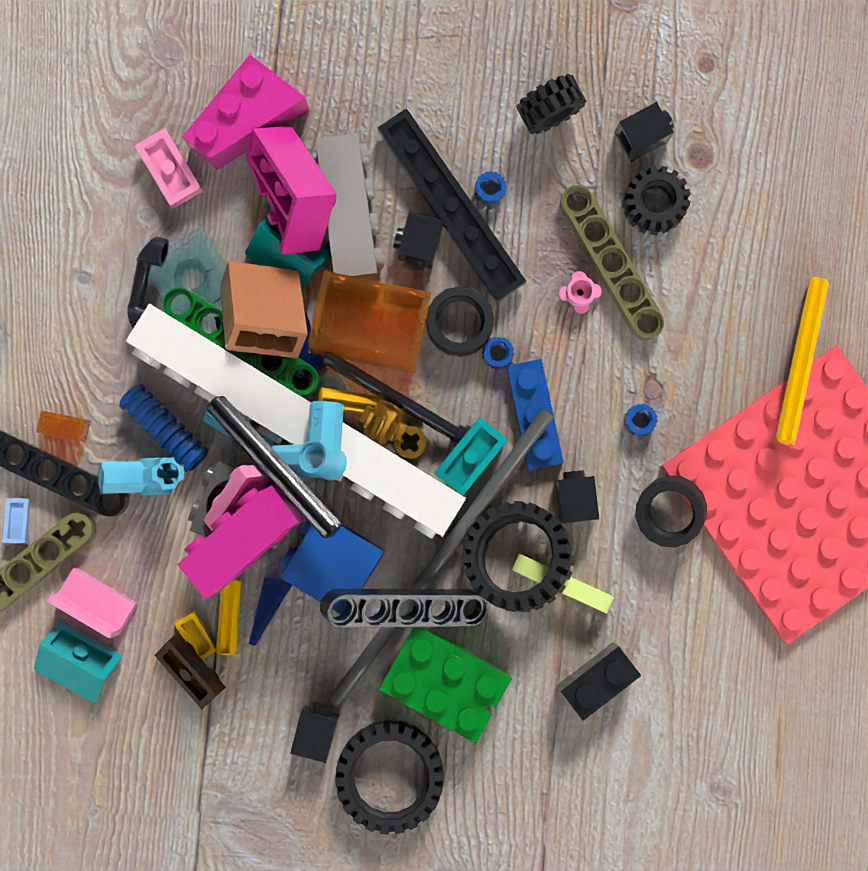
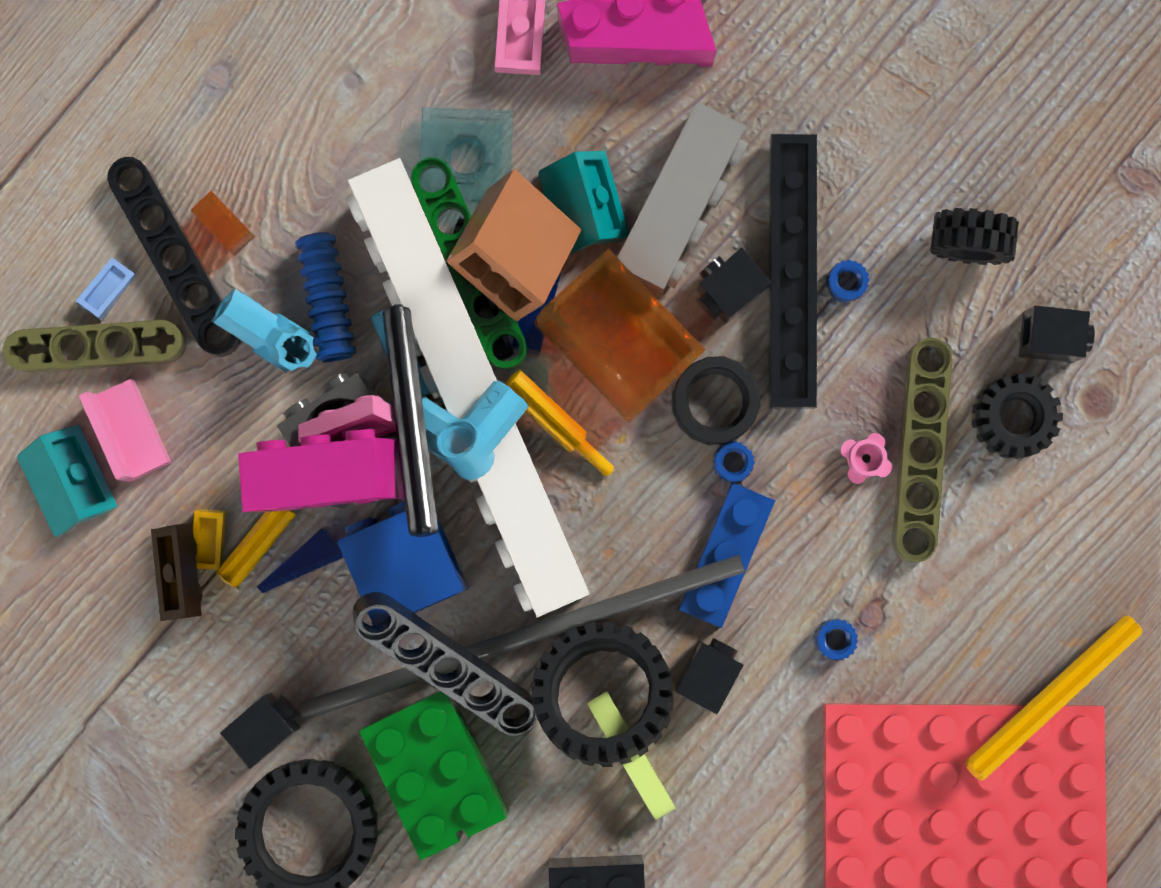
camera: 35 degrees right, 0 degrees up
black bar [127,236,169,329] -> none
dark pink wedge [246,126,337,255] -> none
black piece [321,351,471,449] -> none
pearl gold gear [359,400,407,445] -> none
pearl gold bush [394,426,426,460] -> none
teal panel [434,417,508,496] -> none
black tyre [635,475,707,548] -> none

